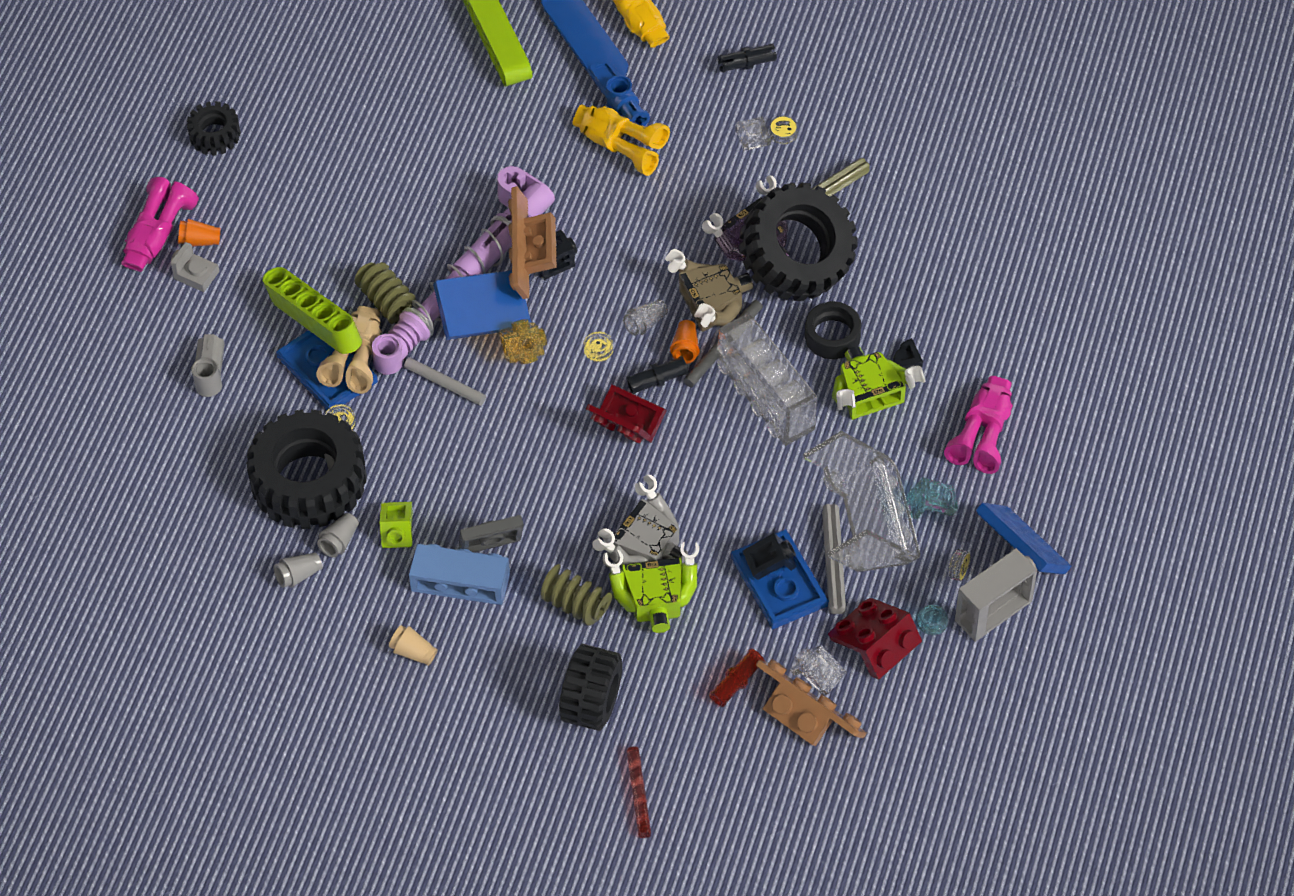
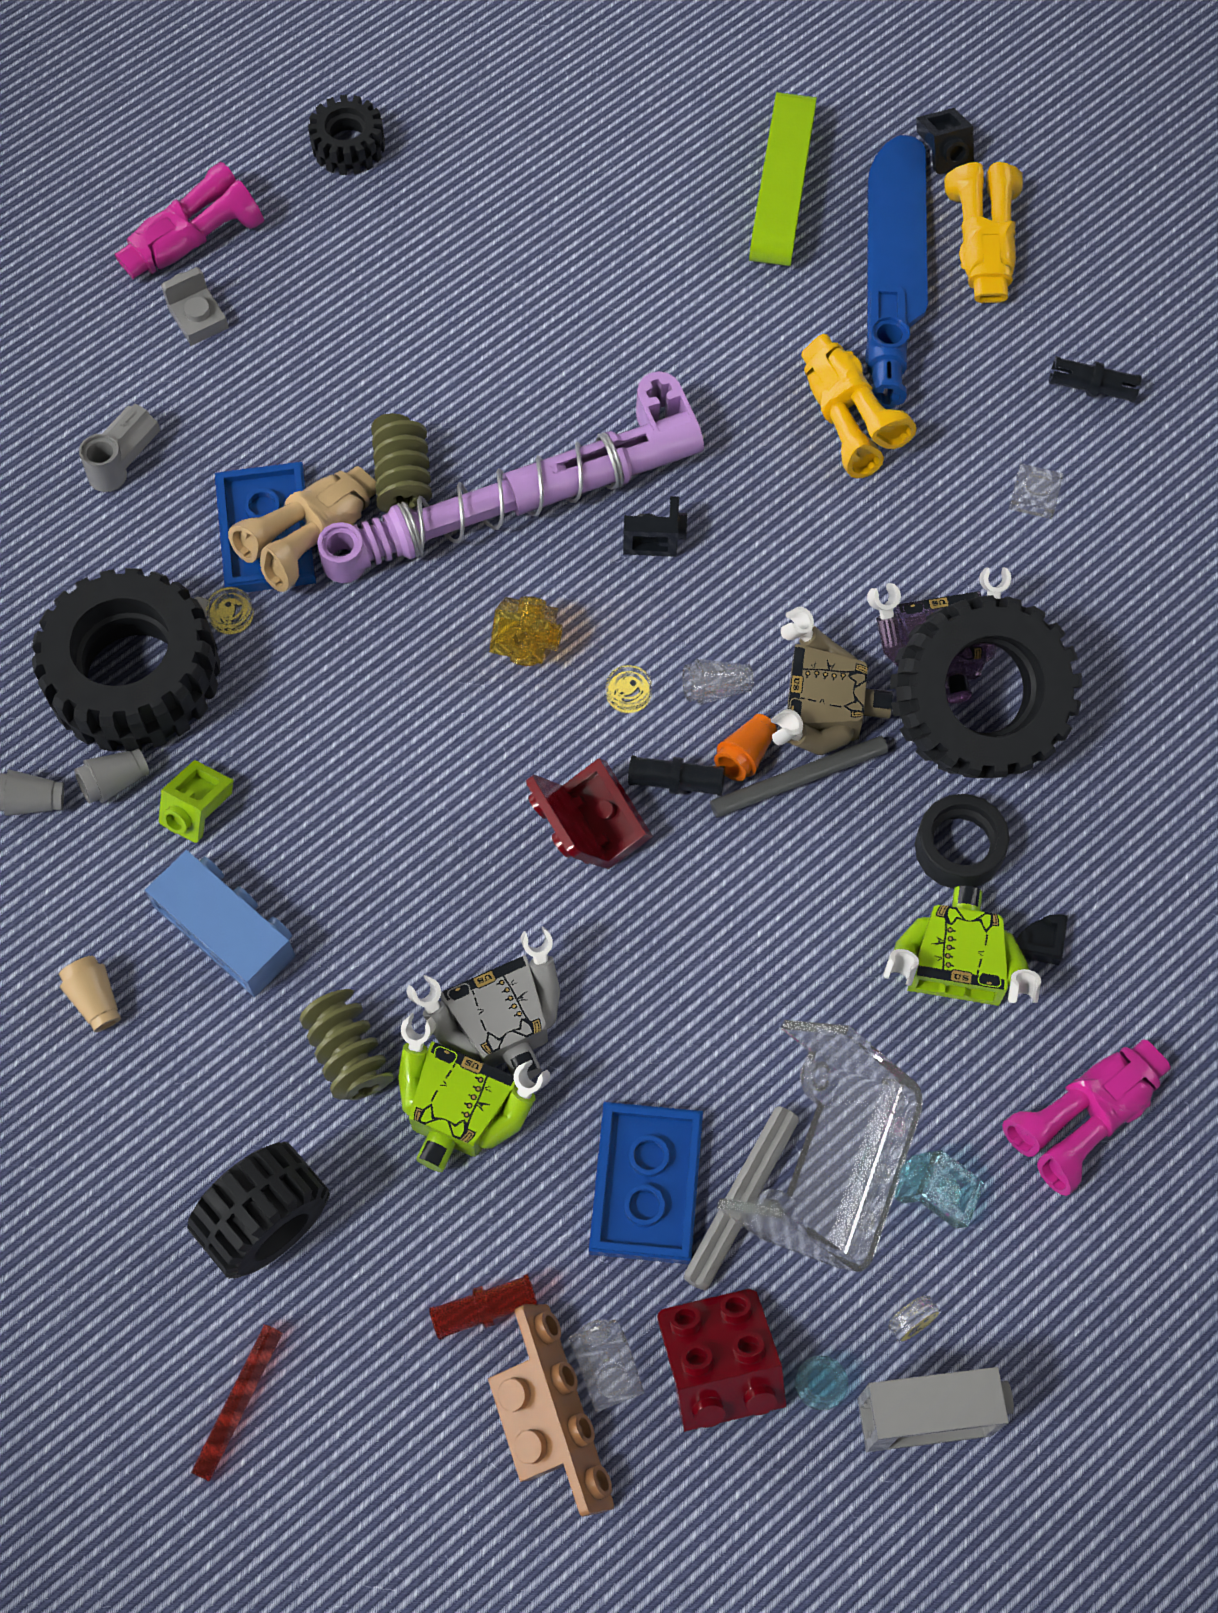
camera: 30 degrees right, 10 degrees up
orange cone [178,219,221,247] -> none
lime beam [263,267,362,354] -> none
light grey bar [404,357,486,406] -> none
blue tile [433,270,532,340] -> none
dark grey plate [459,515,524,552] -> none
medium nougat bracket [508,186,556,299] -> none
clear brick [717,313,817,446] -> none
black bracket [742,533,796,580] -> none
tile [769,116,798,144] -> none
olive axle [811,158,870,197] -> none
blue tile [976,502,1072,574] -> none

